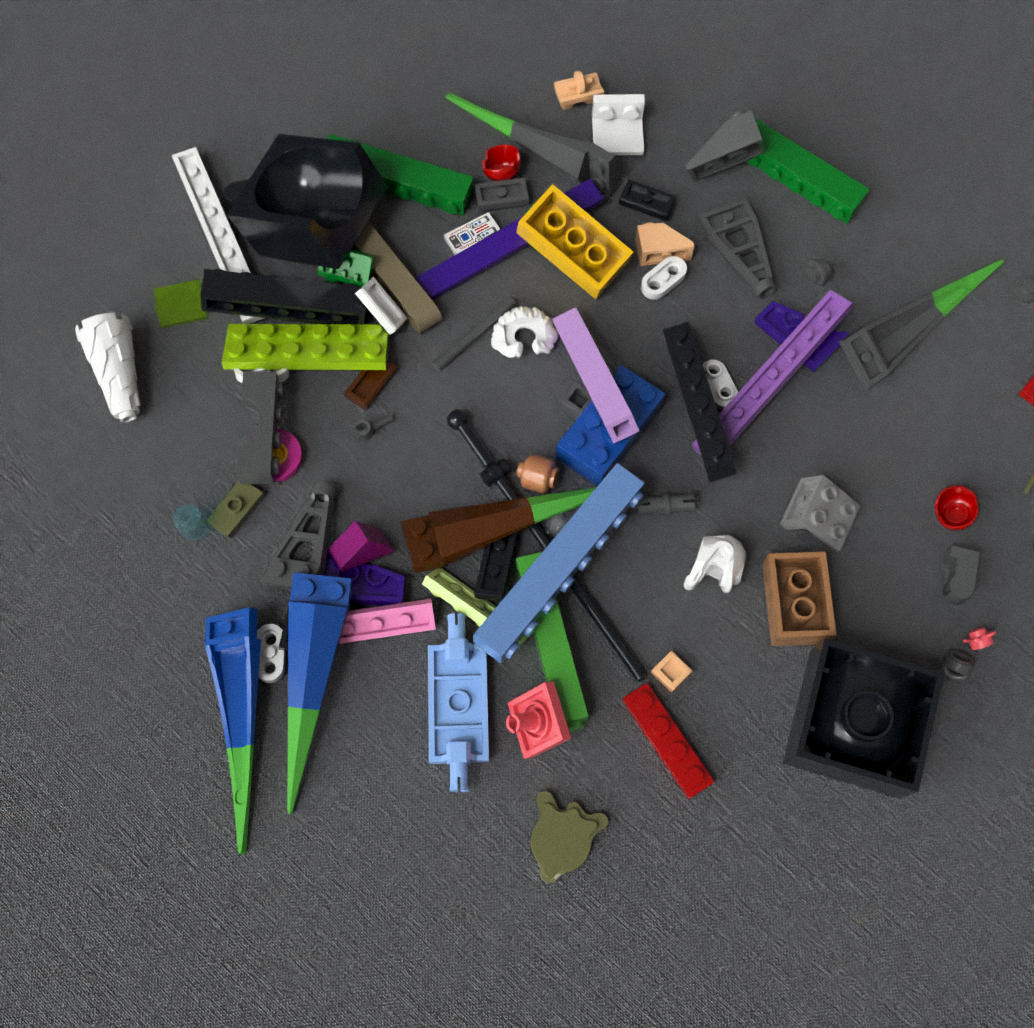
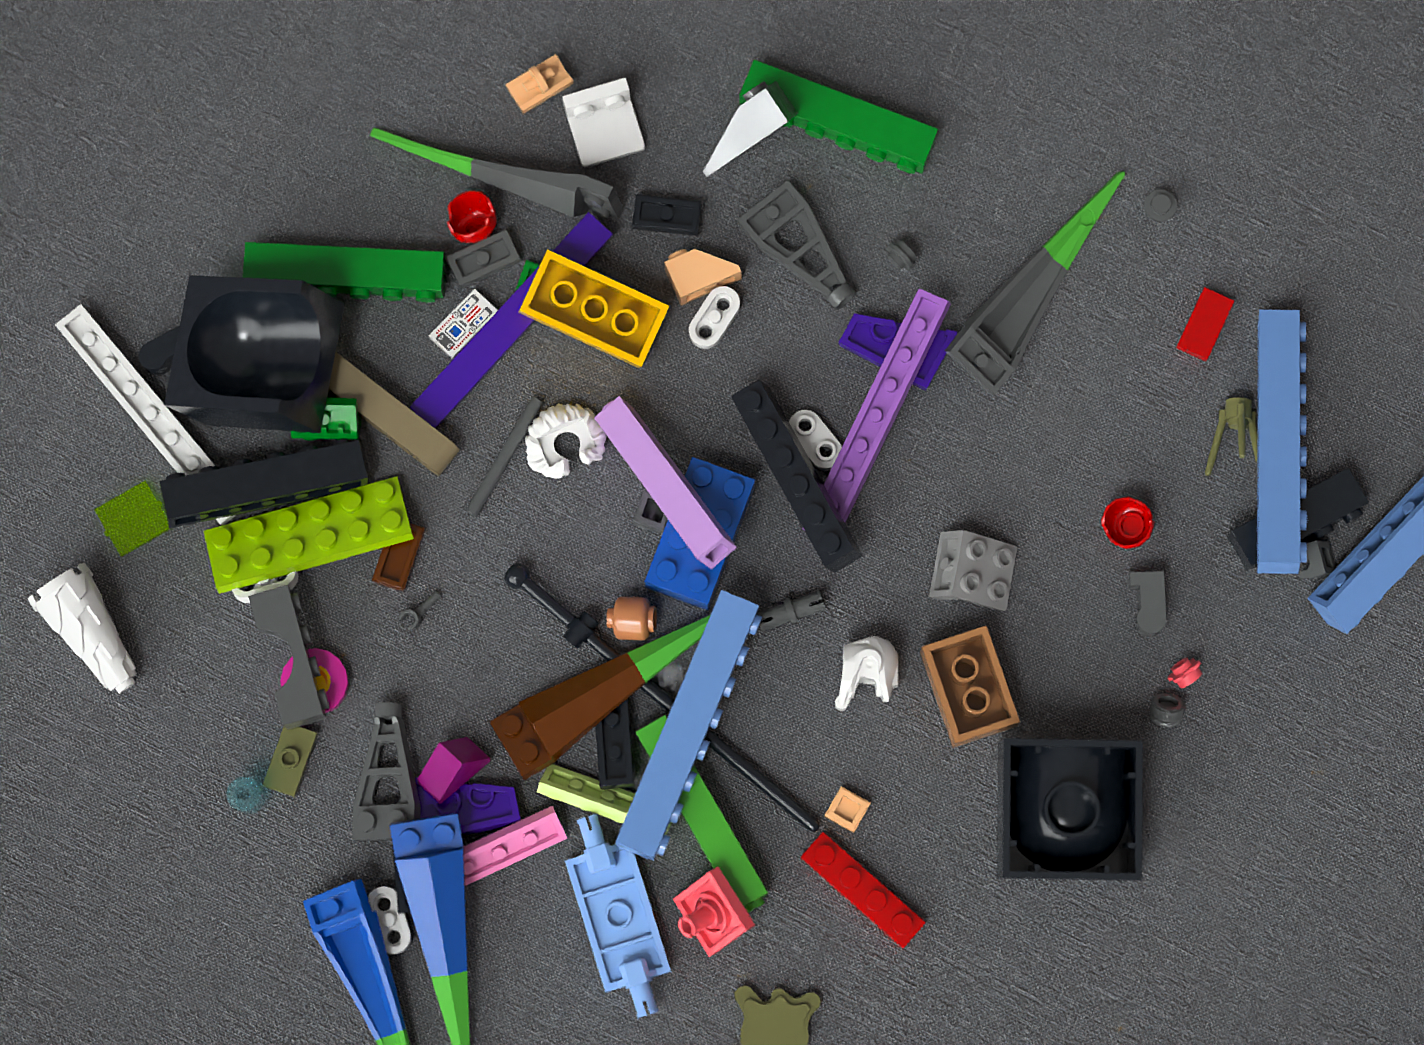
camera: 10 degrees left, 10 degrees up
white tile [355,277,408,335] -> none

